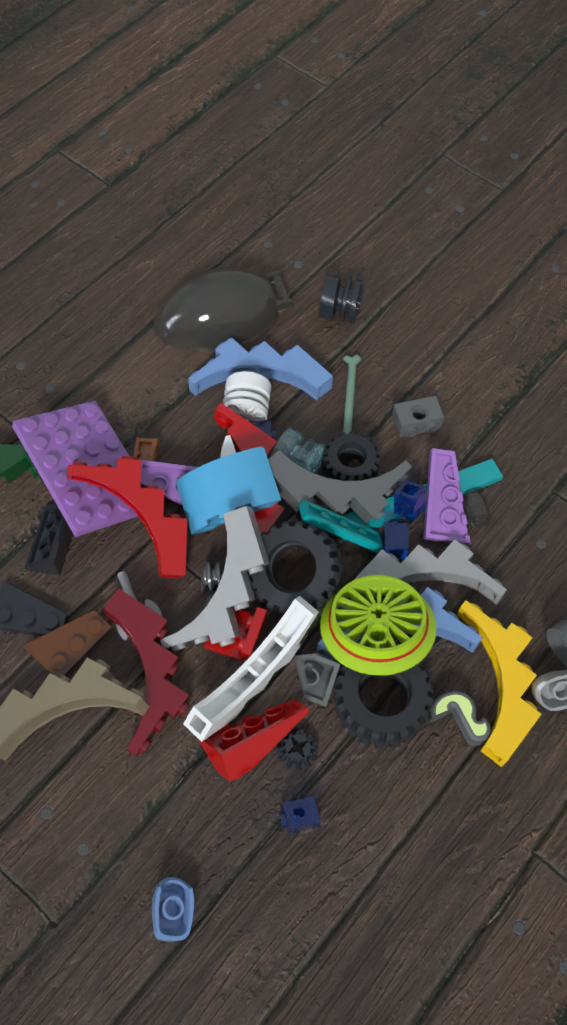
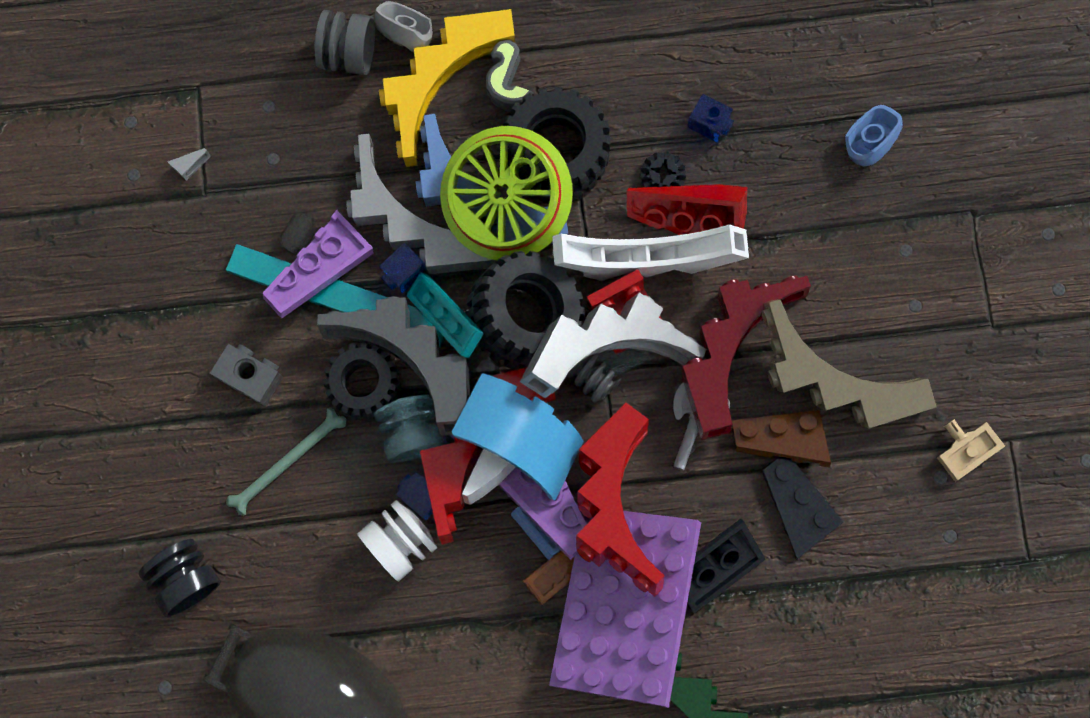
camera: 130 degrees left, 15 degrees up
medium blue arch [188,337,333,400] -> none
dark grey slope [294,653,341,707] -> none
clear blue brick [394,479,426,521] -> none

